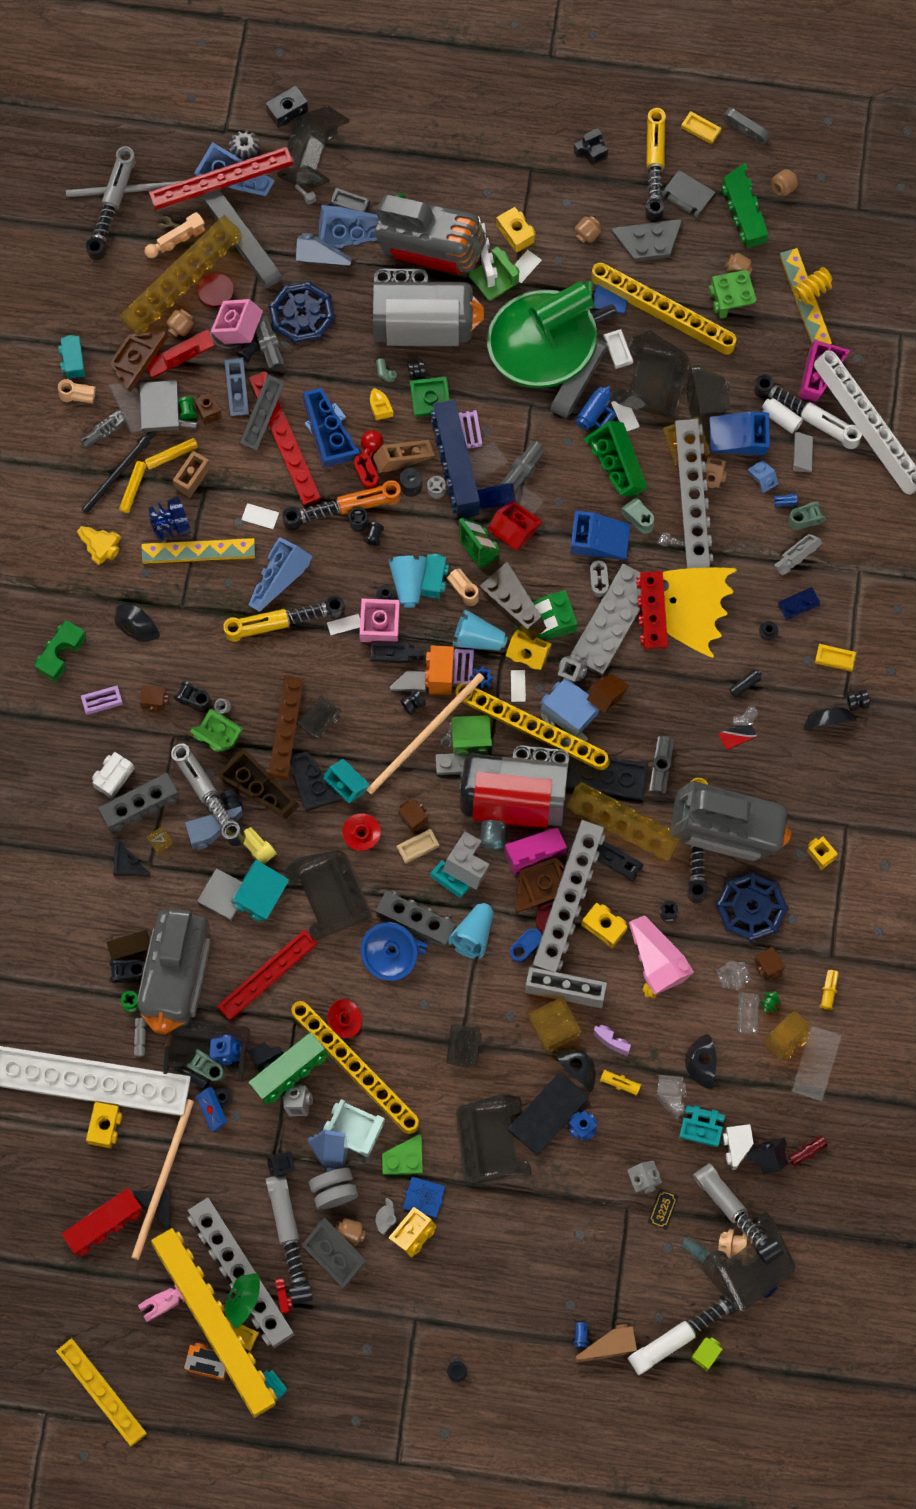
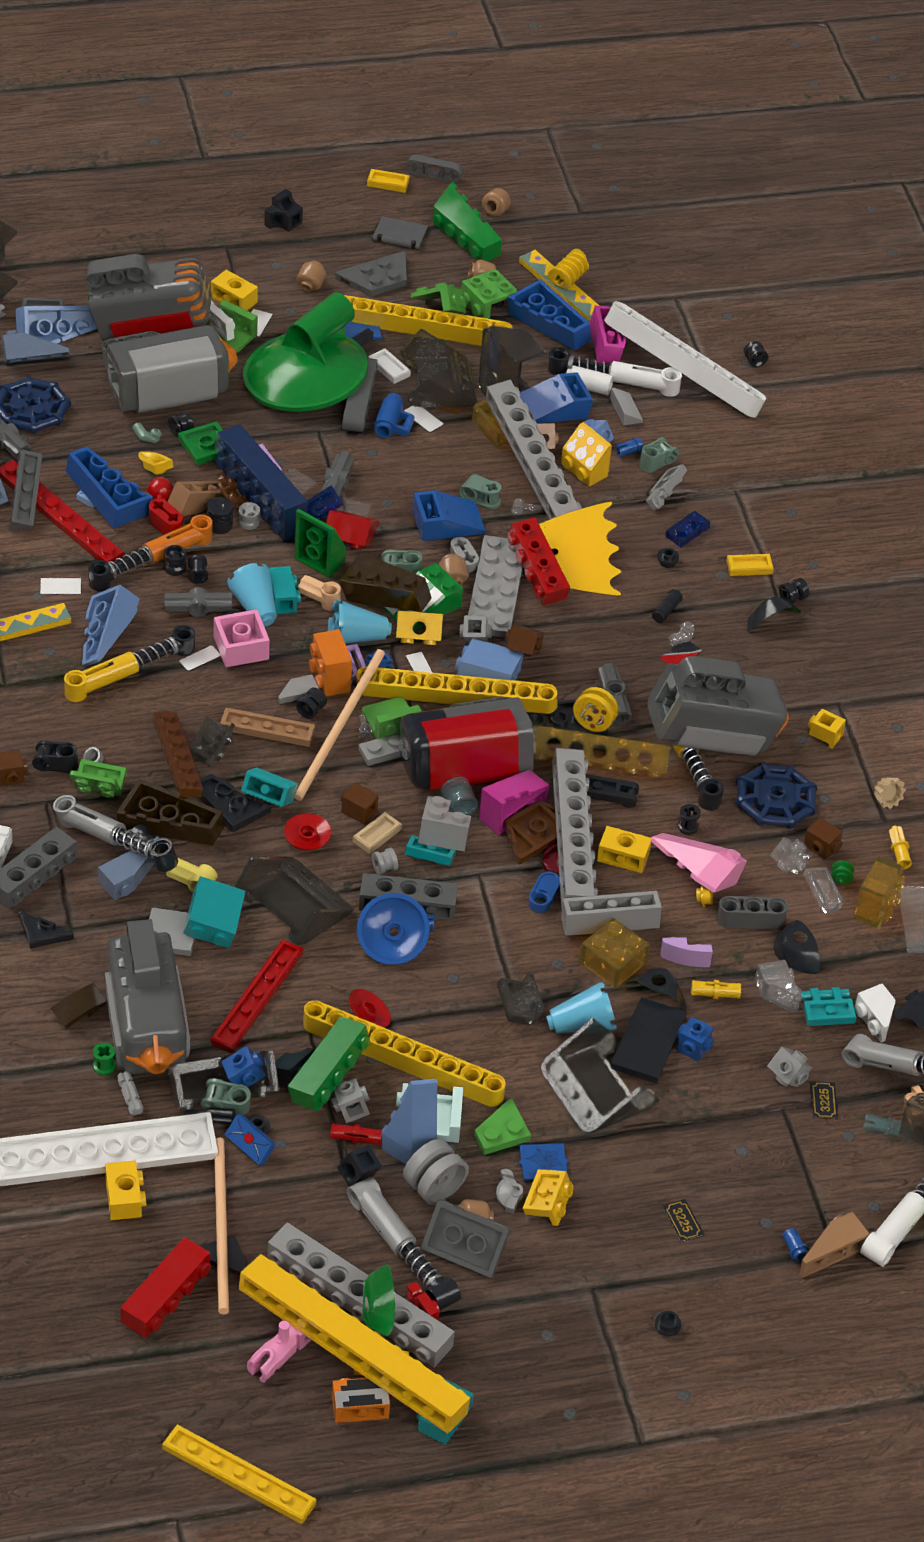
camera: 25 degrees left, 25 degrees down
black piece [109,960,145,983] -> none
clear yellow tile [146,827,173,854] -> none
black hinge [370,641,424,663] -> none
medium azure cone [448,903,494,959] -> none
green wedge [584,421,648,497] -> none
piece [645,108,666,222] -> none
none -> dark grey piece [165,587,232,617]
none -> reddish brown dish [217,473,247,511]
none -> medium nougat plate [220,708,315,747]
none -> red pin [330,1123,382,1145]
none -> light grey wheel [371,847,398,875]
none -> sand green piece [381,549,422,574]
none -> bright green bracket [411,283,467,314]
none -> medium nougat head [438,554,469,586]
none -> blue wedge [508,279,591,350]
none -> medium azure cone [546,982,617,1034]
none -> yellow slope [561,422,612,487]
none -> yellow head [573,687,619,732]
none -> black sticker [662,1199,704,1242]
none -> dark grey beam [717,896,788,929]
none -> tan piece [874,777,906,809]

